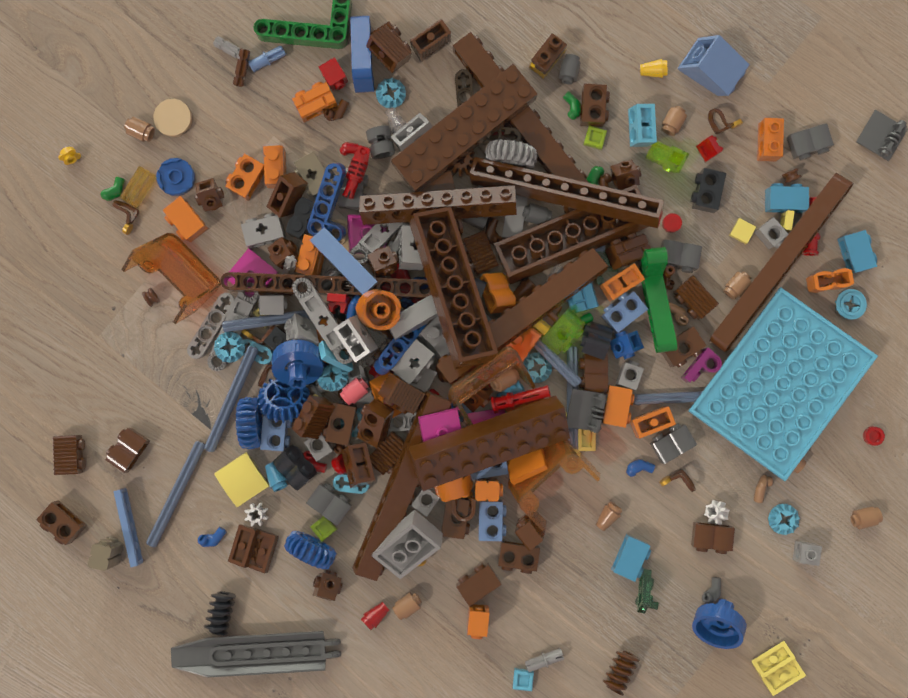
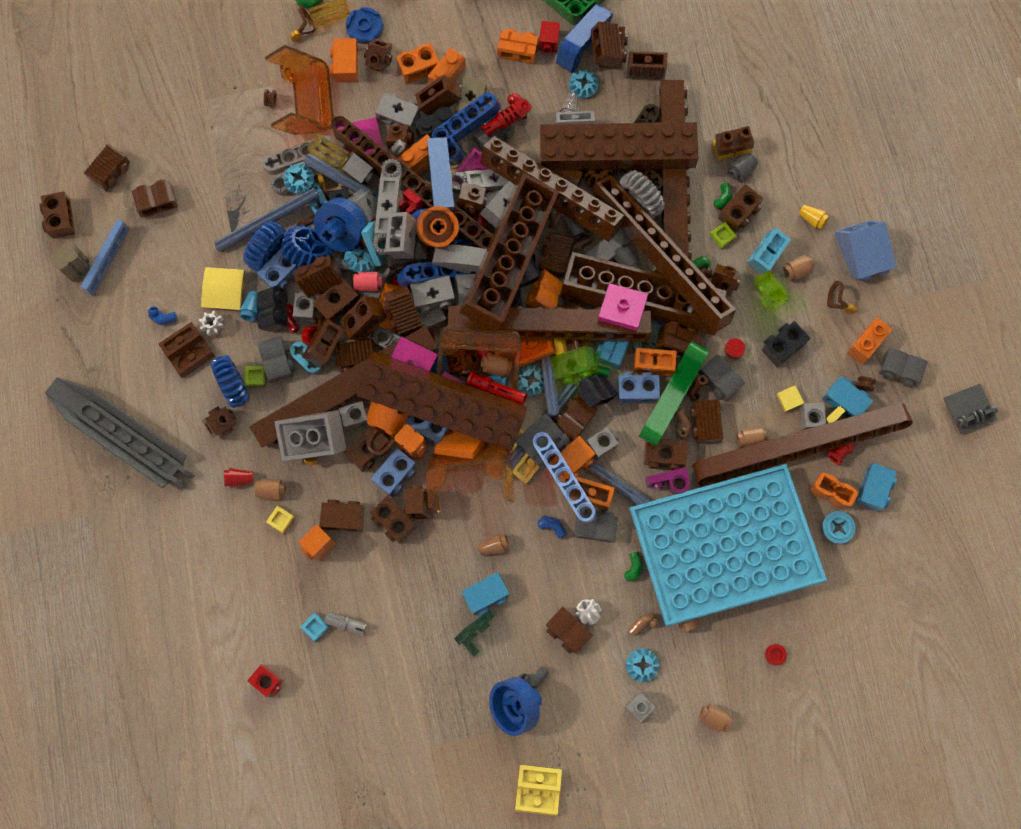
camera: 35 degrees right, 10 degrees down
sand blue axle [146,441,205,547] -> none
black piece [204,591,236,636] -> none
reddish brown arm [324,99,350,121] -> none
dark grey wheel [366,125,395,159] -> none
reddish brown piece [603,650,640,696] -> none
blue brick [610,330,644,360] -> none
reddish brown piece [659,469,696,492] -> none
red tile [696,135,723,162] -> none
none -> light yellow tile [266,505,295,534]
none -> clear yellow tile [307,133,350,170]
none -> light blue beam [533,432,596,523]
none -> plate [598,283,648,331]
none -> green arm [624,551,643,582]

